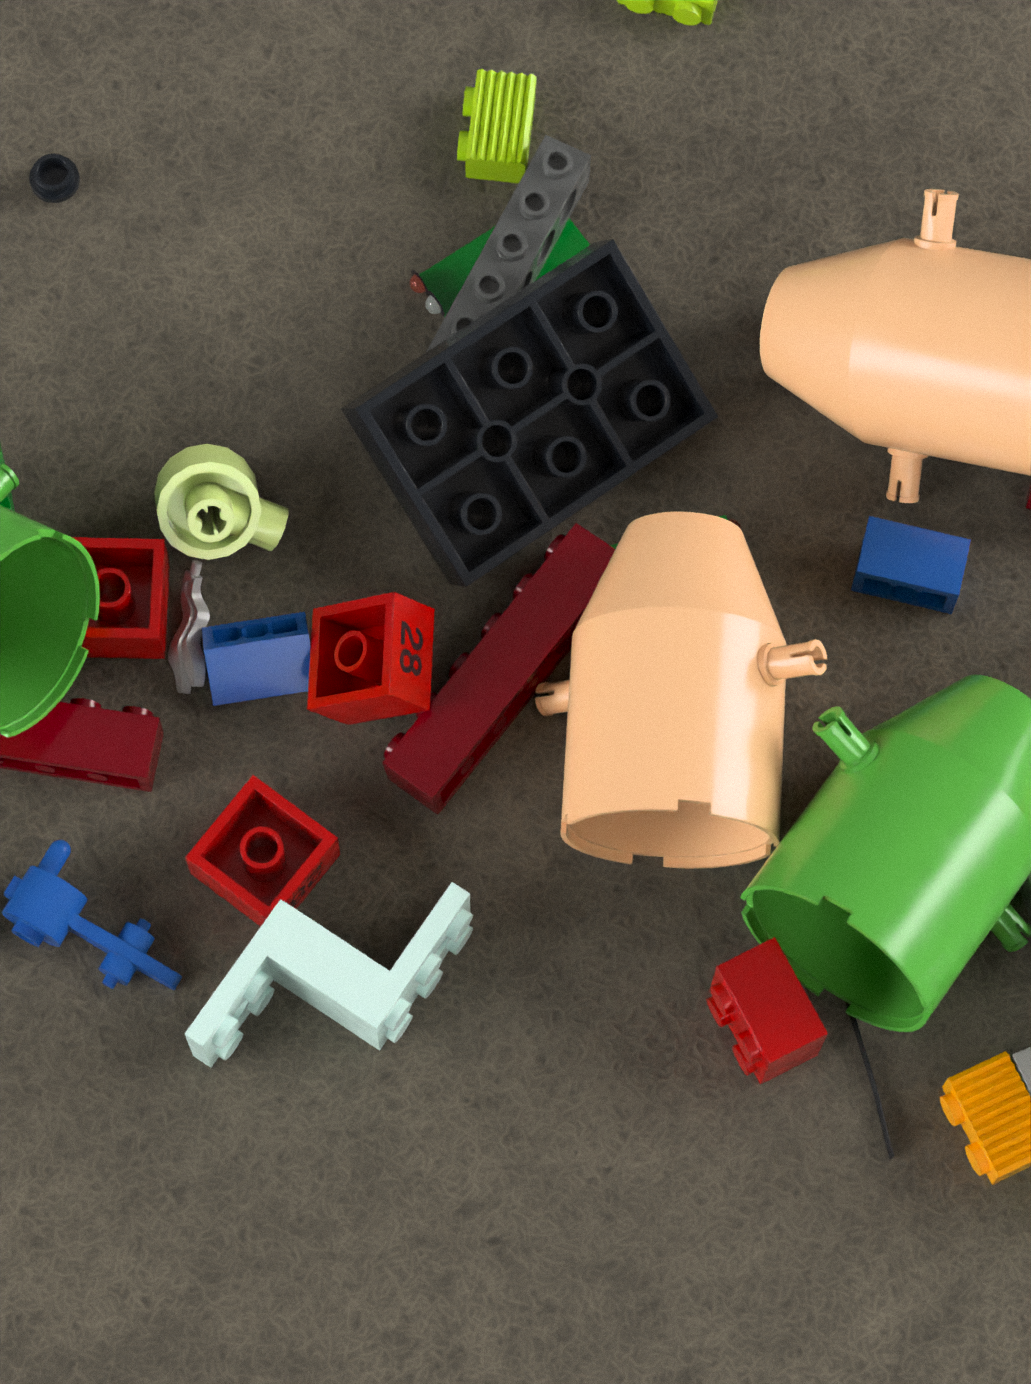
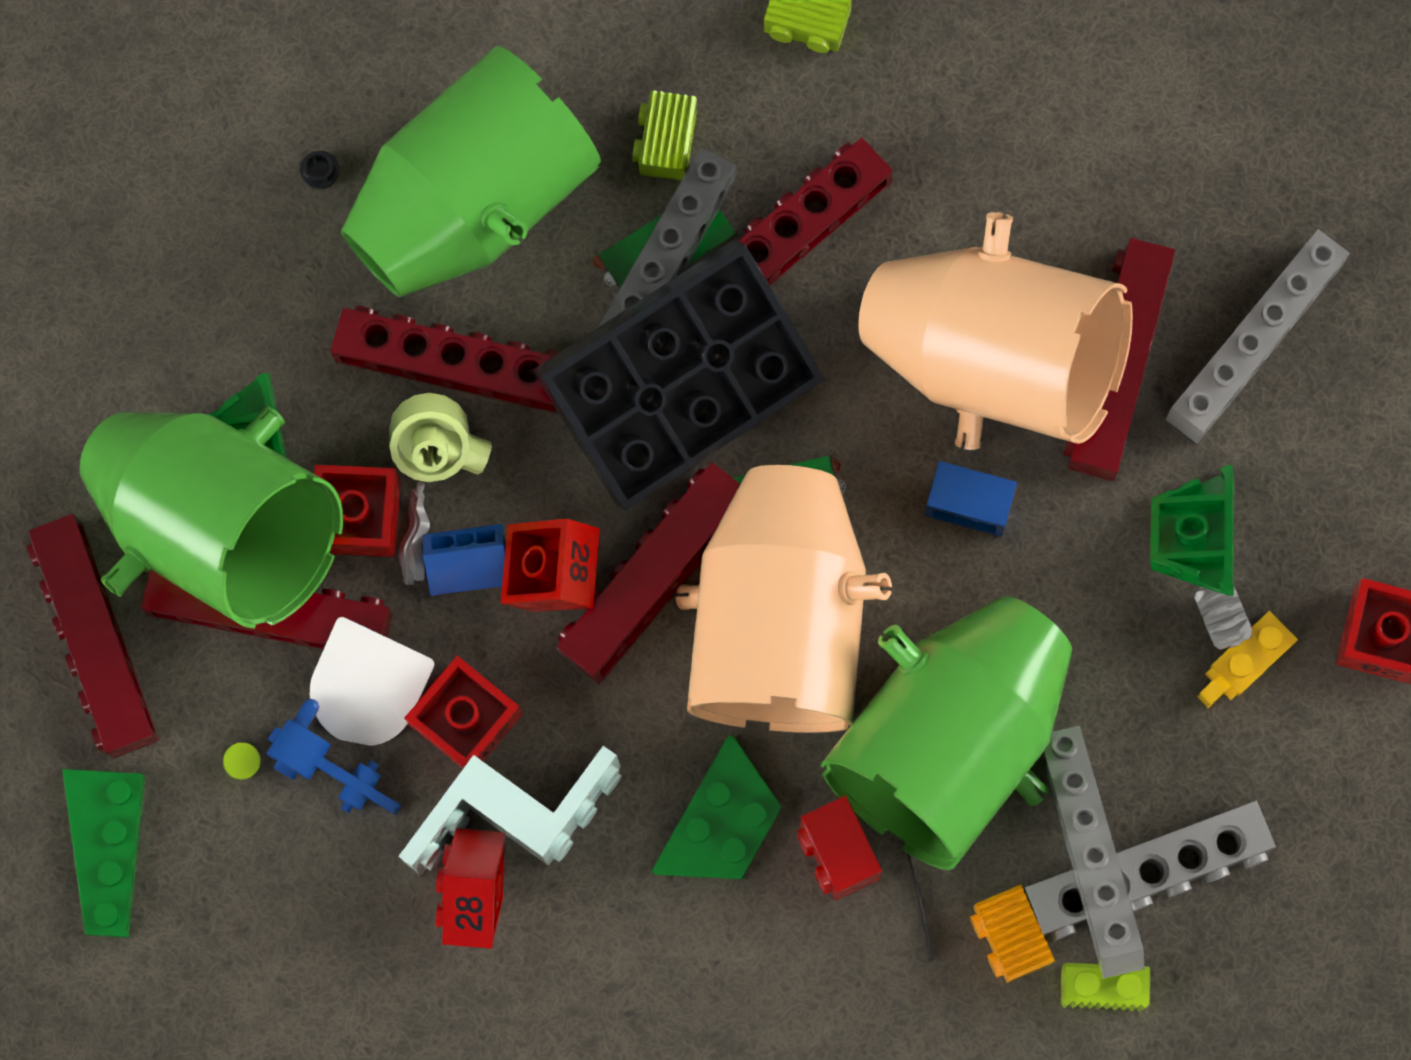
camera: 10 degrees right, 5 degrees up
none -> white sticker [310,617,434,746]
none -> dark red brick [330,306,559,414]
none -> bright green piece [341,46,601,297]
none -> red brick [436,828,505,949]
none -> green wing [651,735,782,880]
none -> dark red brick [724,137,893,286]

